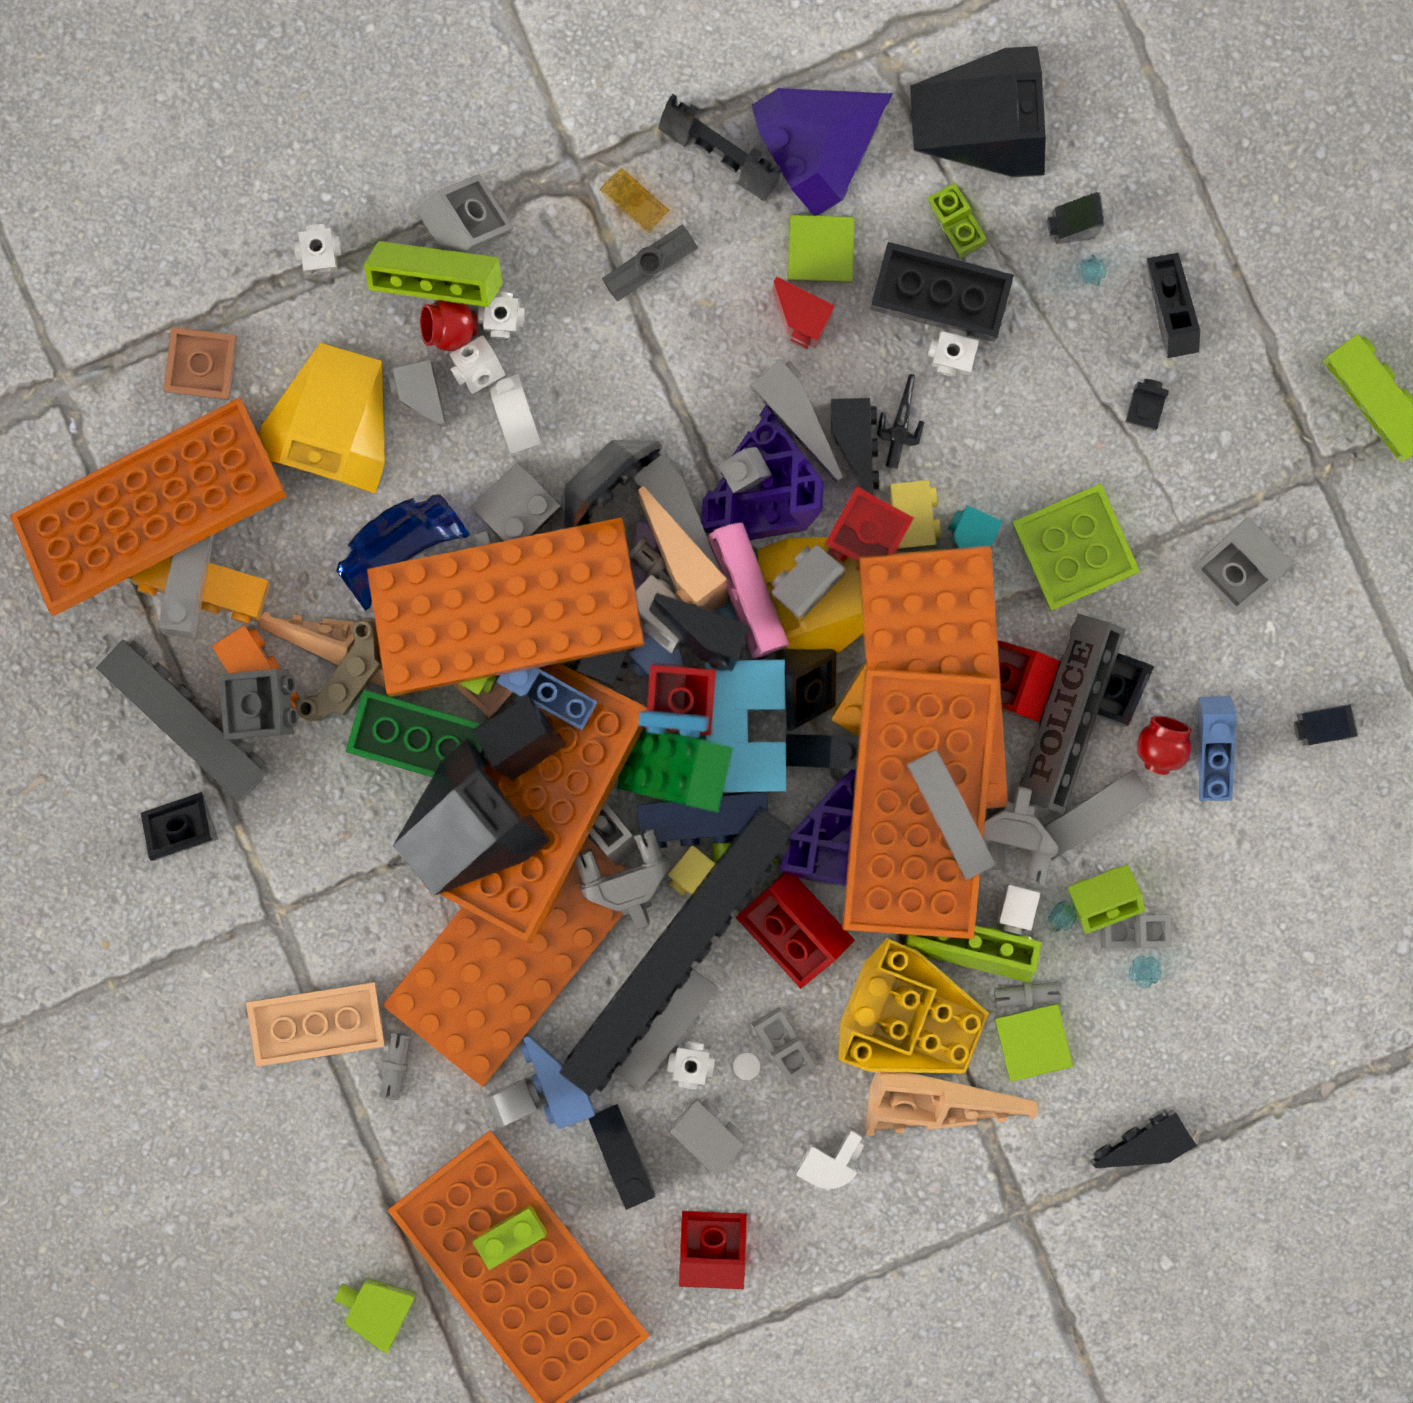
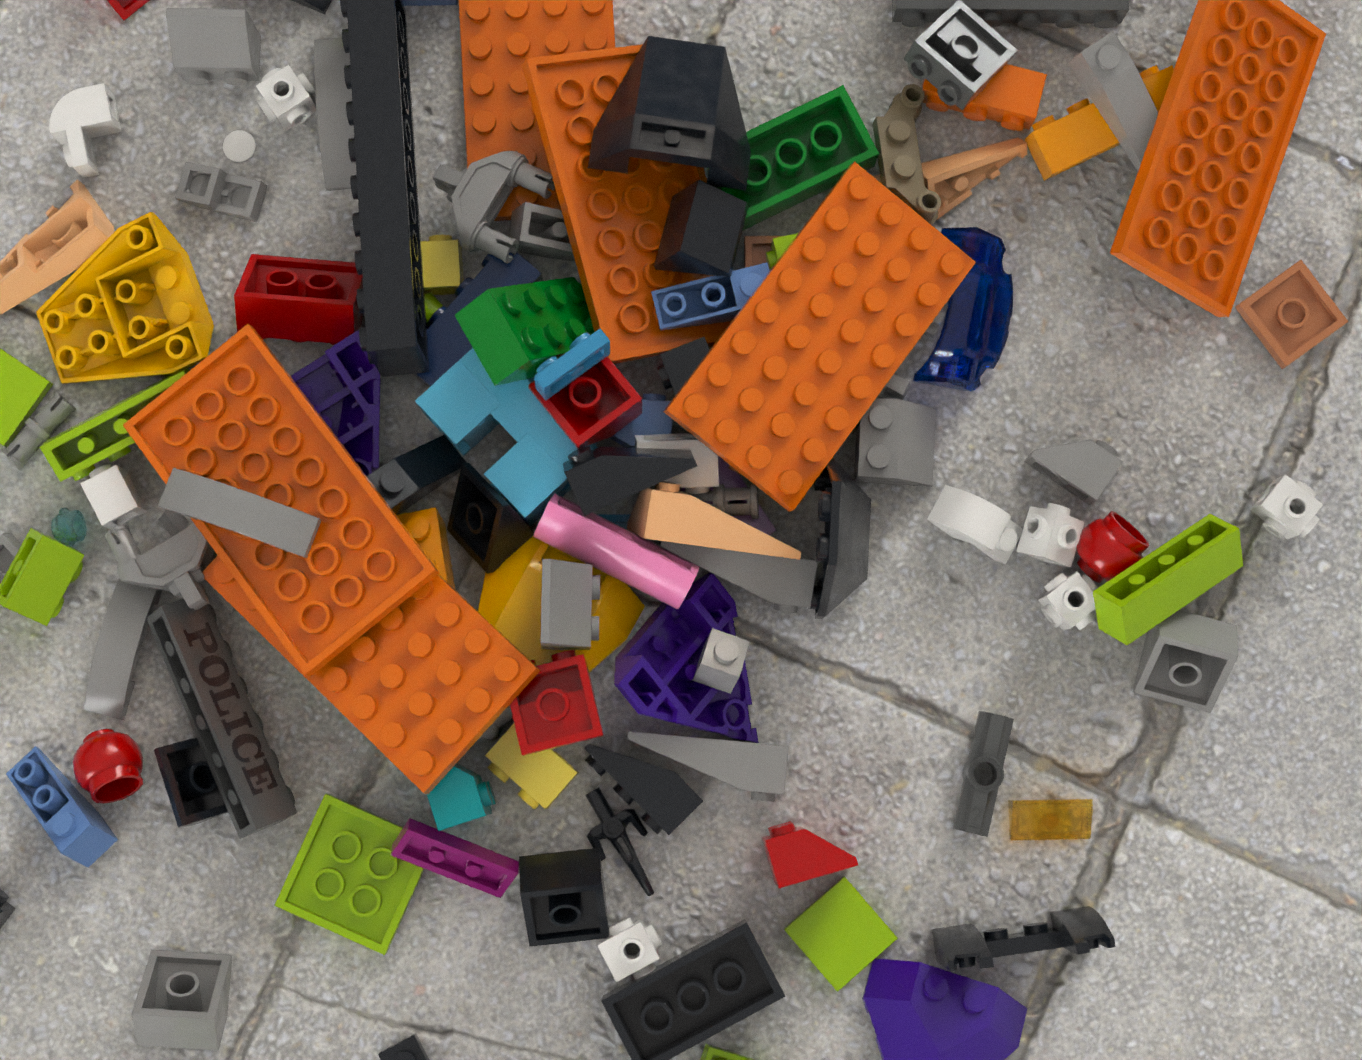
camera: 135 degrees right, 5 degrees down
yellow wedge [259,342,385,494] -> none
red slope [997,640,1061,722] -> none
none -> magenta plate [391,818,519,898]
none -> black slope [519,848,609,947]

